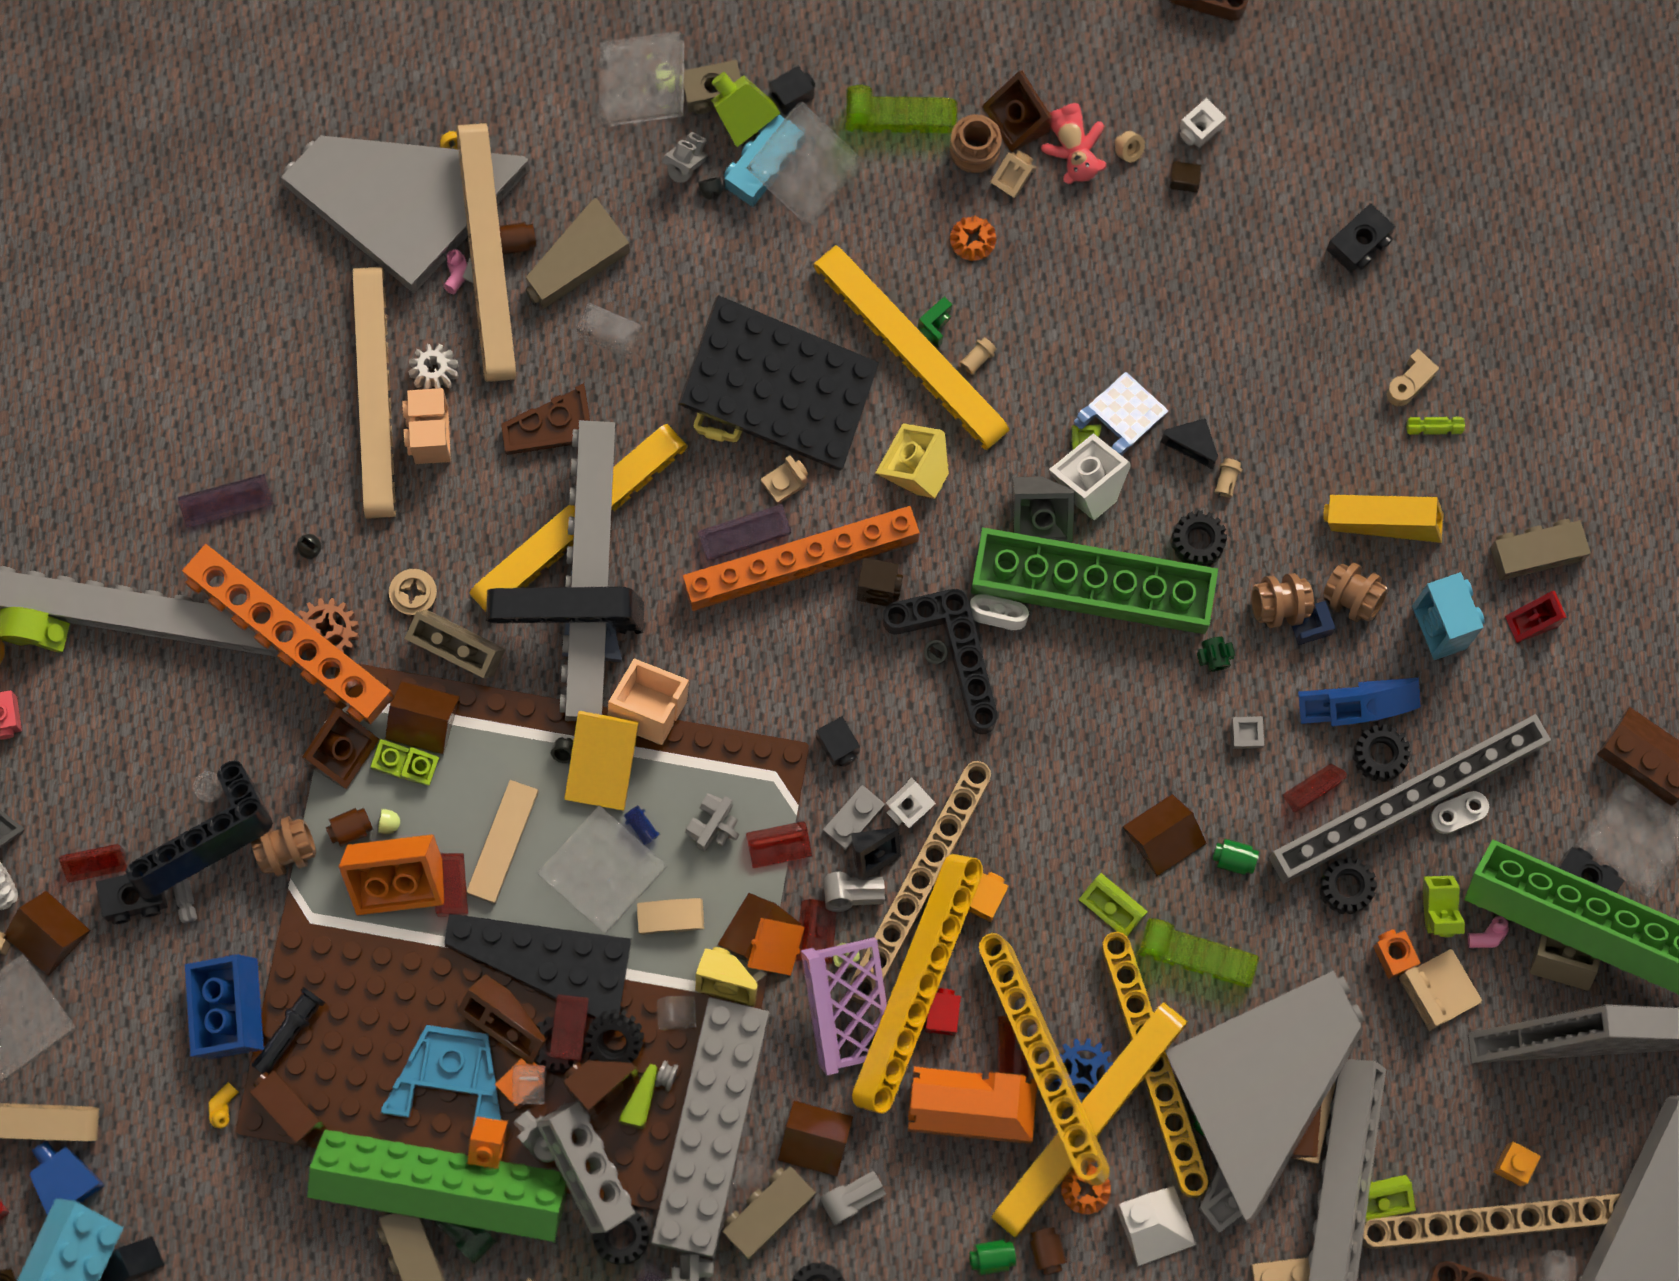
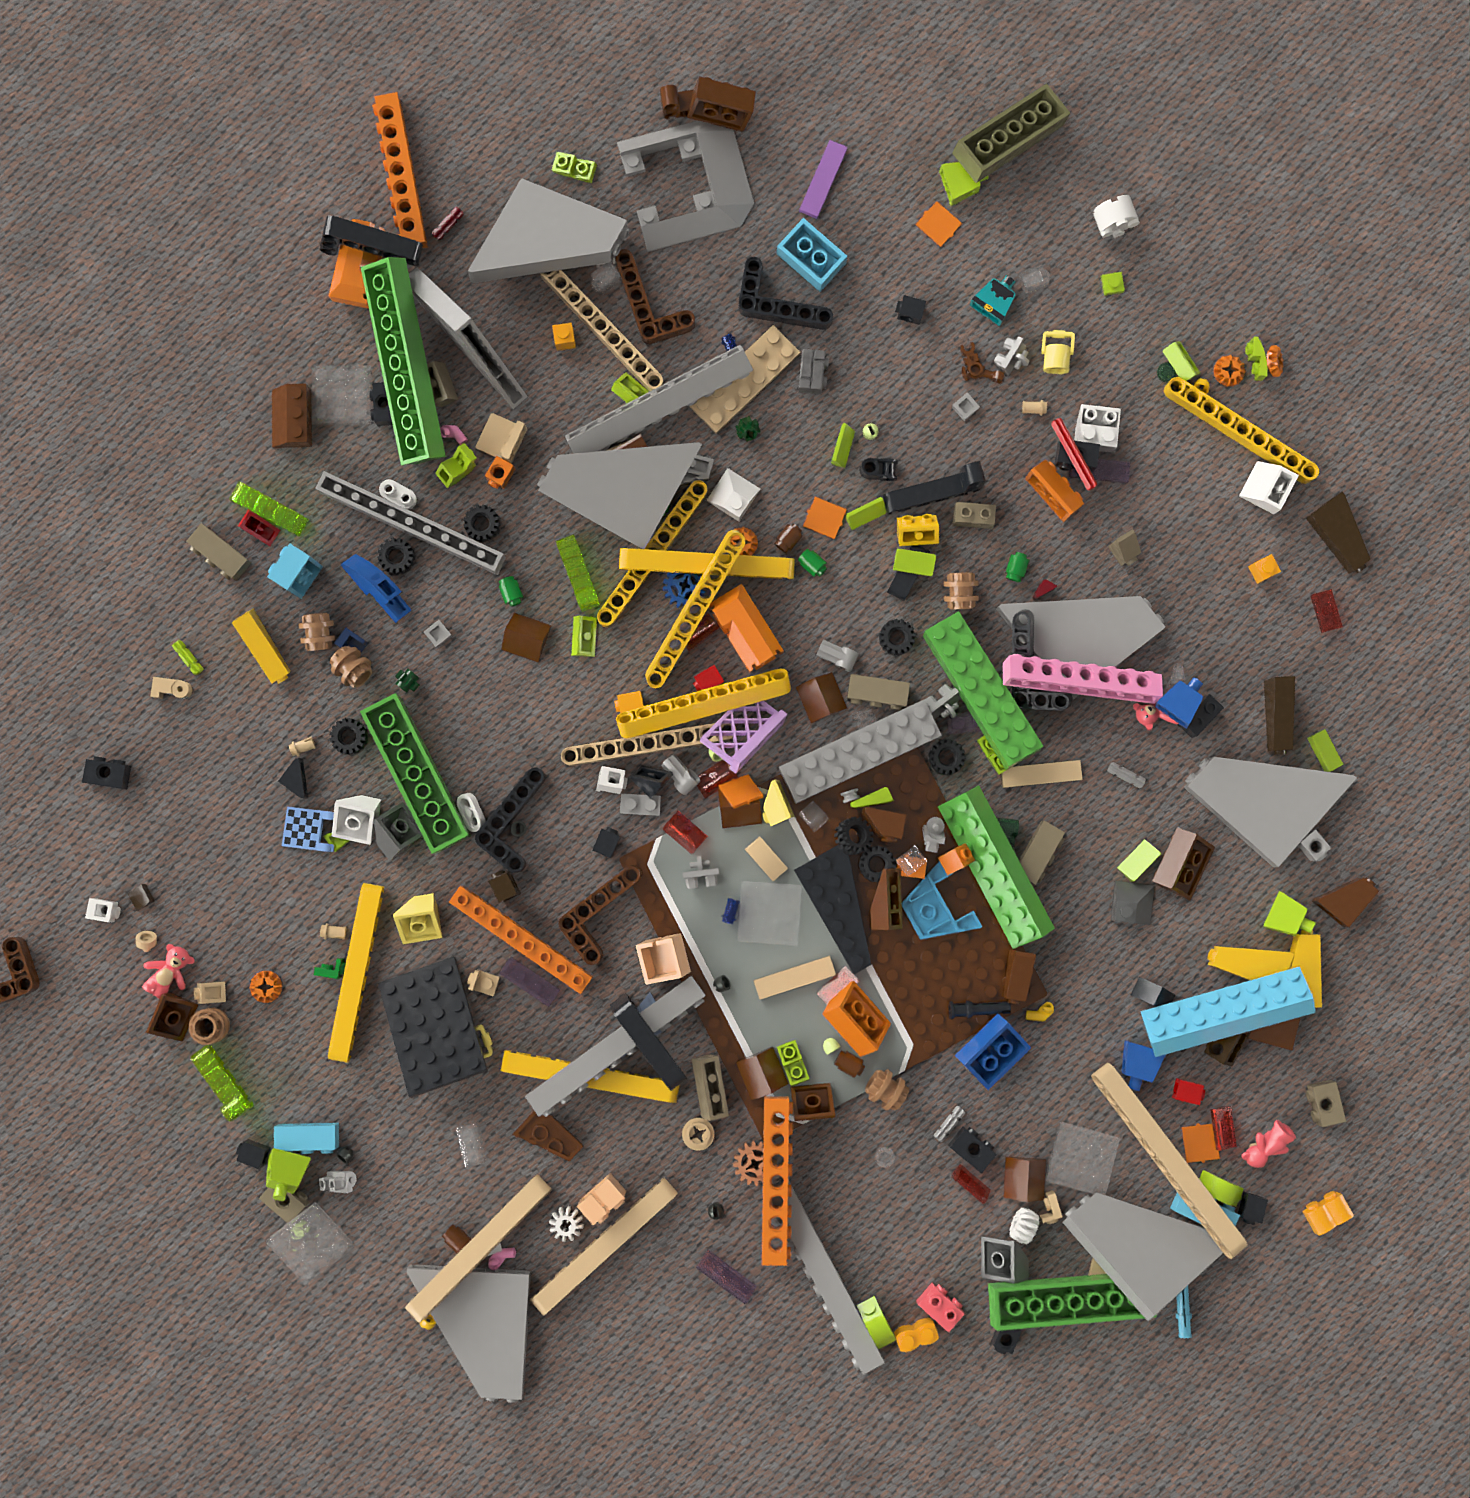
camera: 125 degrees left, 10 degrees up
black beam [125,760,273,899] -> none
dark tan slope [525,198,630,308] -> none
light grey brick [536,1102,635,1234] -> none
clear red plate [550,995,589,1061] -> none
yellow tile [564,711,639,811] -> none
clear plate [746,102,864,226] -> none
clear red slope [1283,764,1347,812] -> none
none -> clear neon green beam [229,481,309,537]
none -> reddish brown beam [559,865,642,965]

